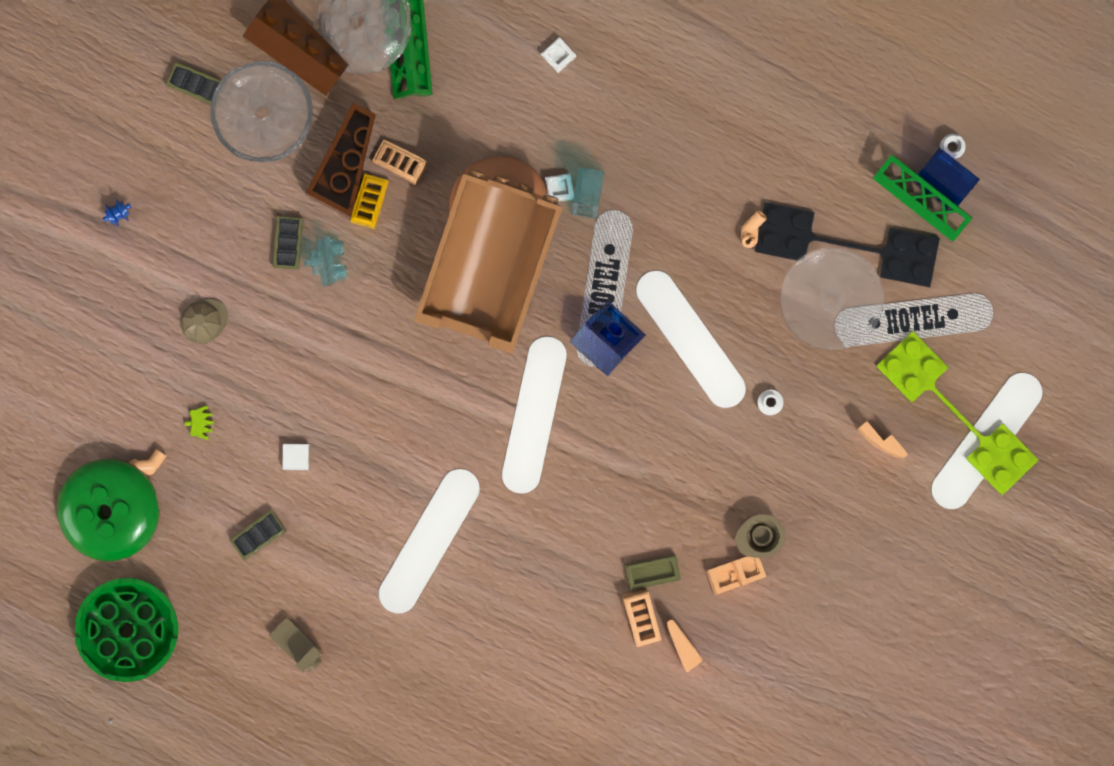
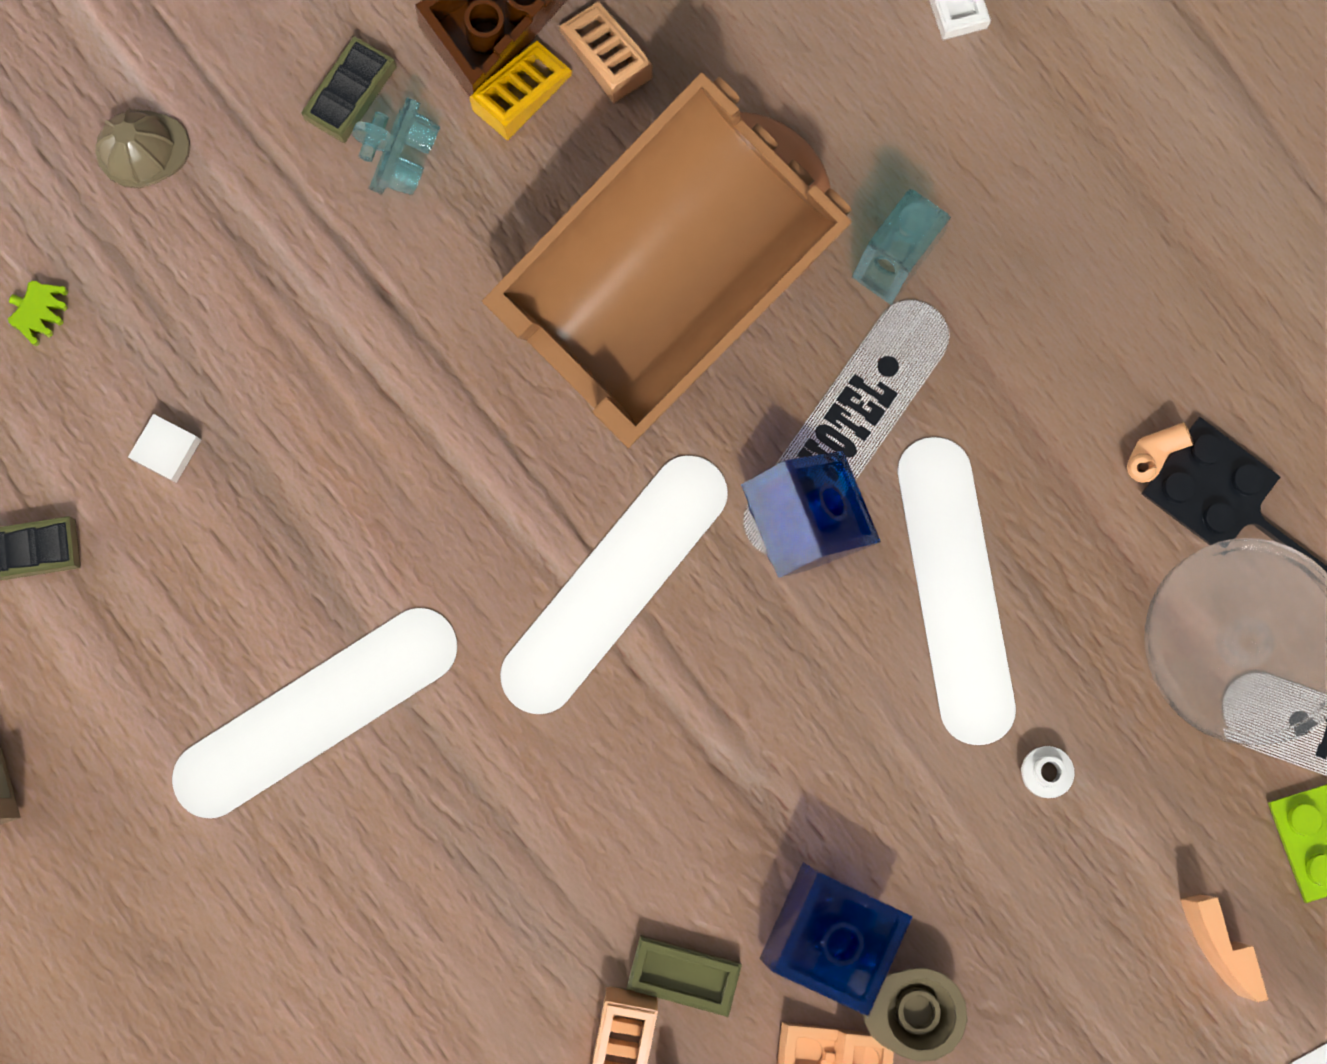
camera: 20 degrees right, 5 degrees down
white tile [545,173,574,202] -> none
none -> clear blue slope [759,862,913,1017]

